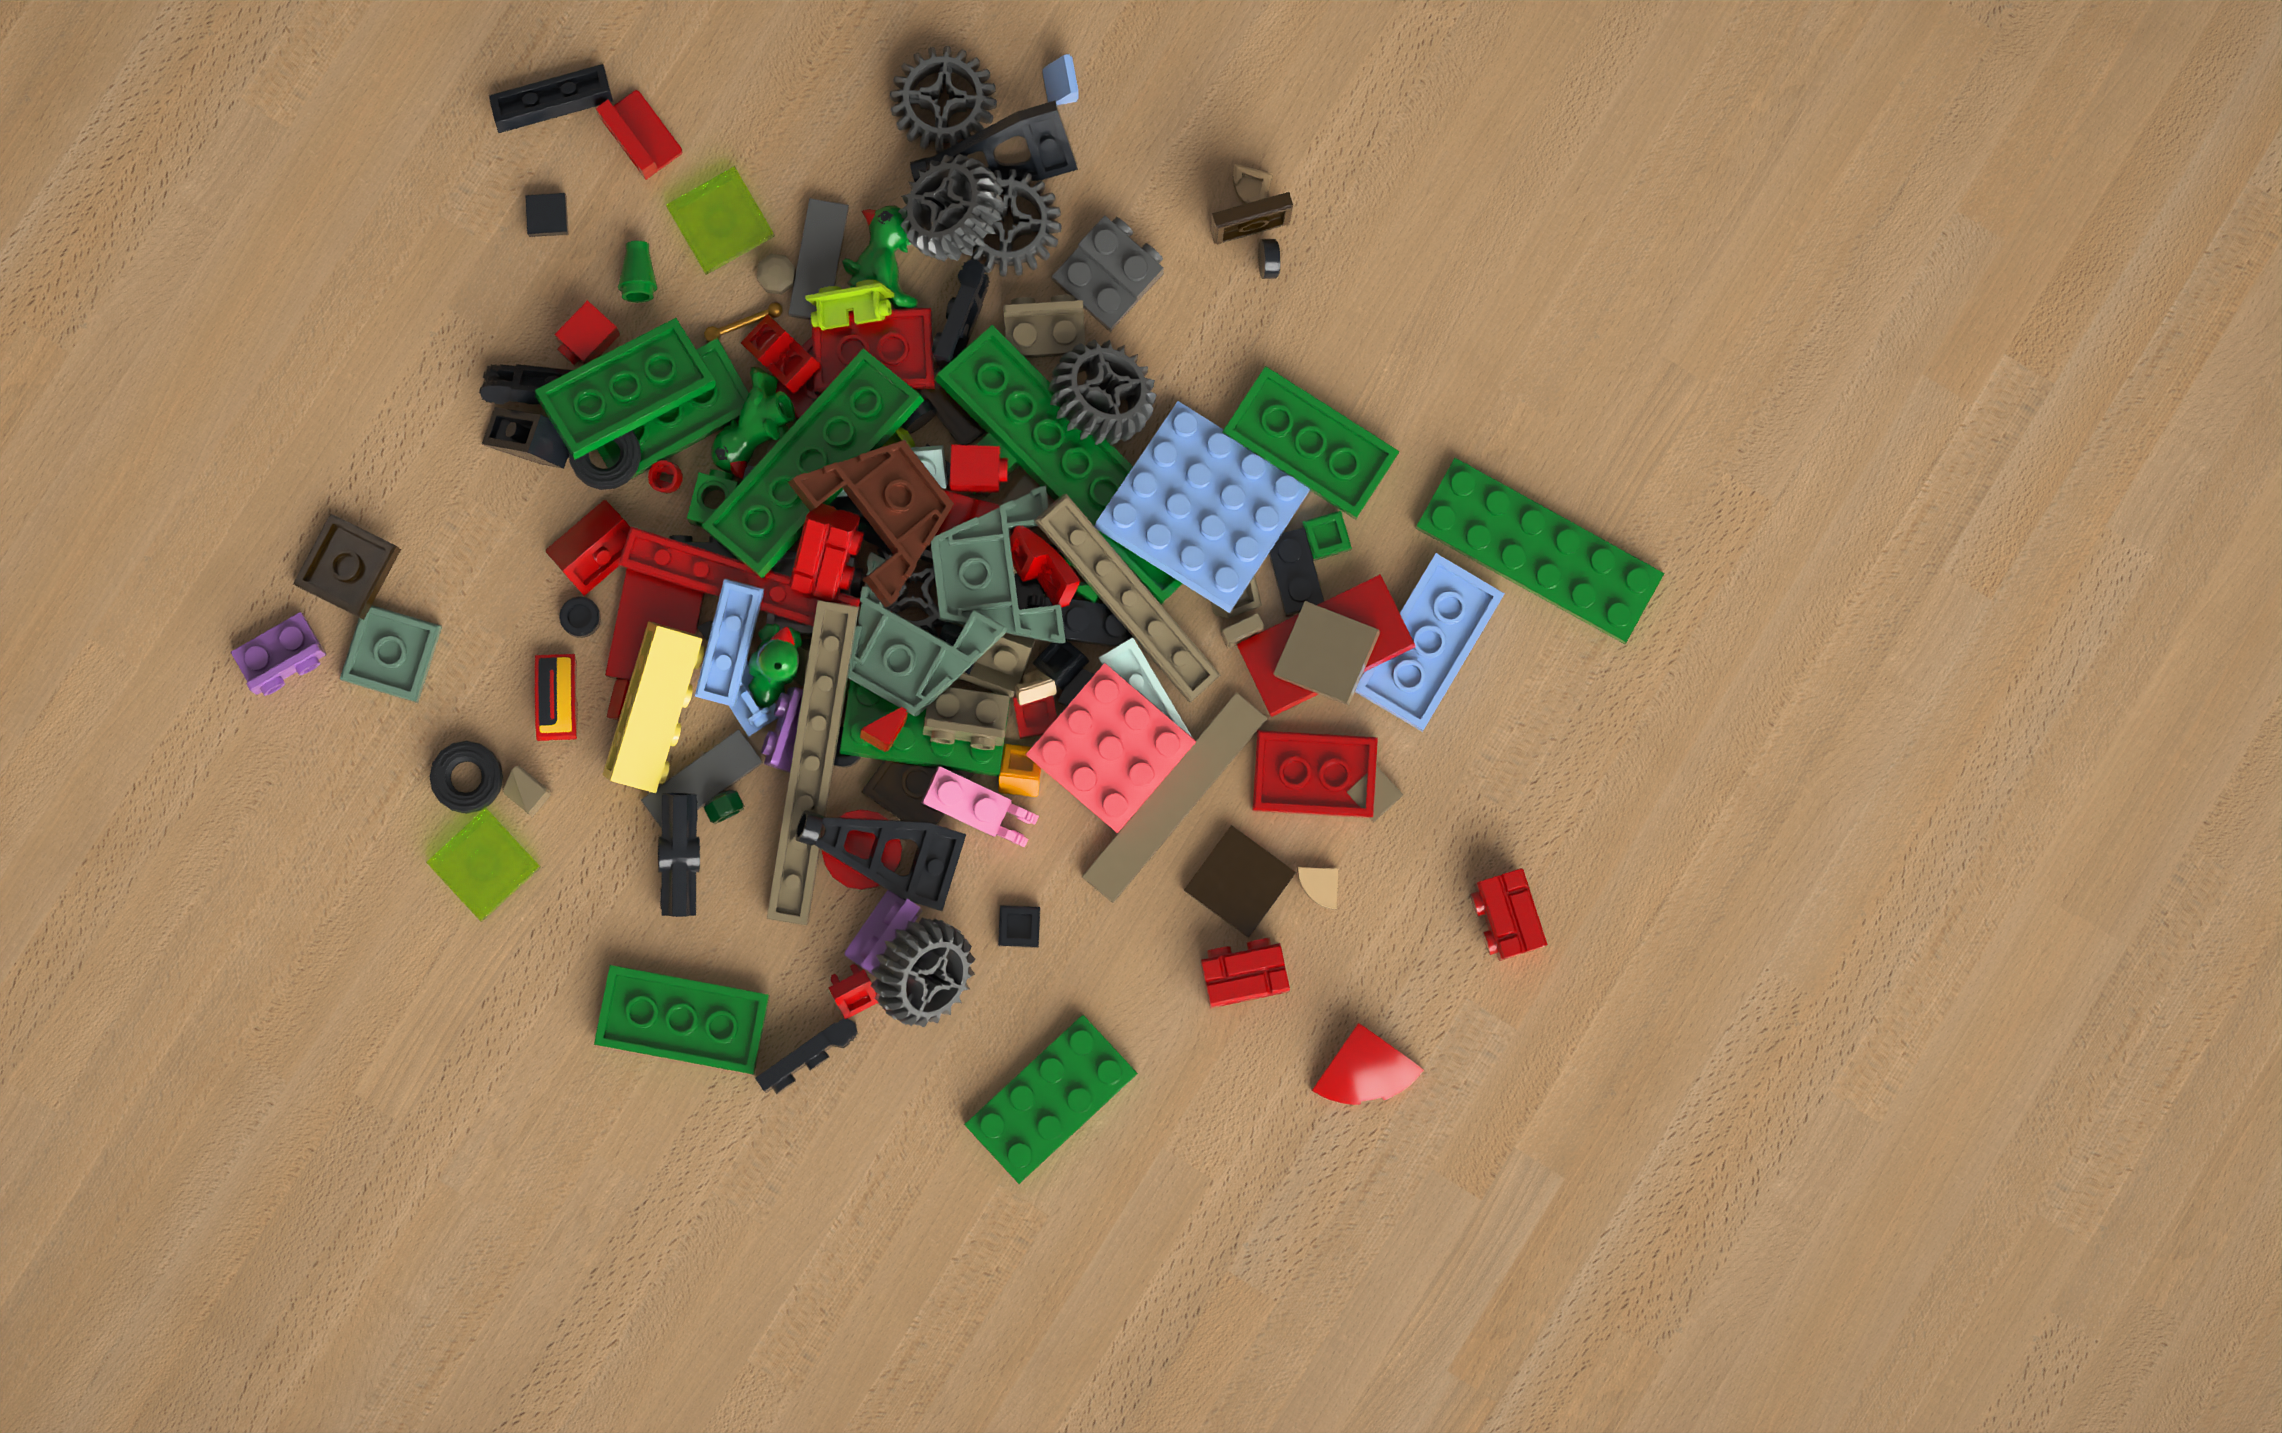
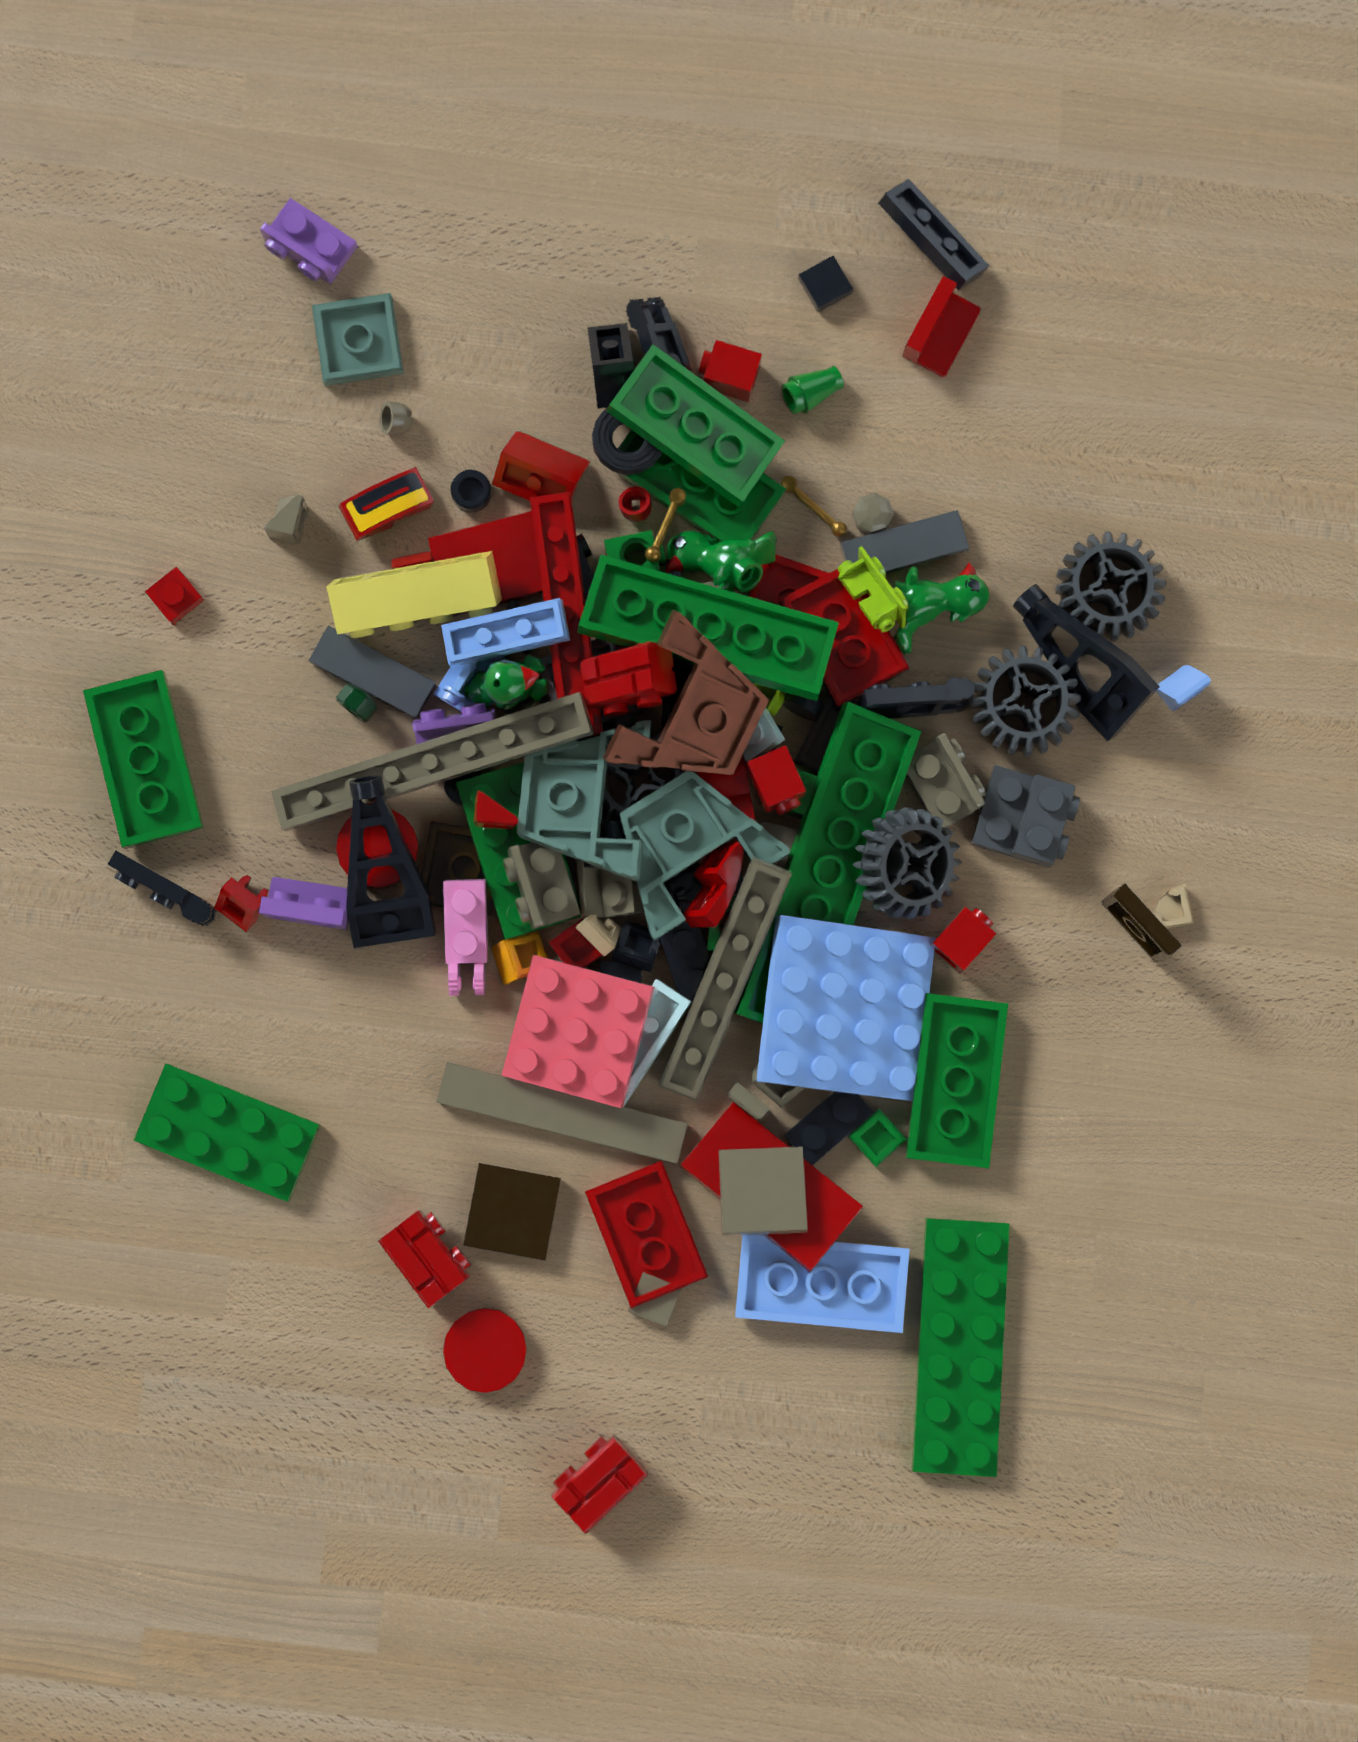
camera: 65 degrees right, 0 degrees up
dark brown tile [293,514,401,620] -> none
clear neon green tile [426,808,541,922] -> none
black tyre [429,741,503,814] -> none
black piece [658,793,700,917] -> none
clear neon green tile [666,166,775,275] -> none
red slope [741,314,821,394] -> none
dark grey gear [871,917,975,1027] -> none
dark grey gear [899,154,1005,262] -> none
black tile [998,905,1041,948] -> none
black tile [1258,239,1280,279] -> none
tan tile [1298,867,1339,910] -> none
brick [1312,1023,1424,1105] -> none
none -> red plate [145,566,204,625]
none -> dark tan hinge [380,402,413,435]
none -> red tile [443,1308,527,1393]
none -> pearl gold hinge [645,488,686,563]
none -> red brick [931,906,996,974]

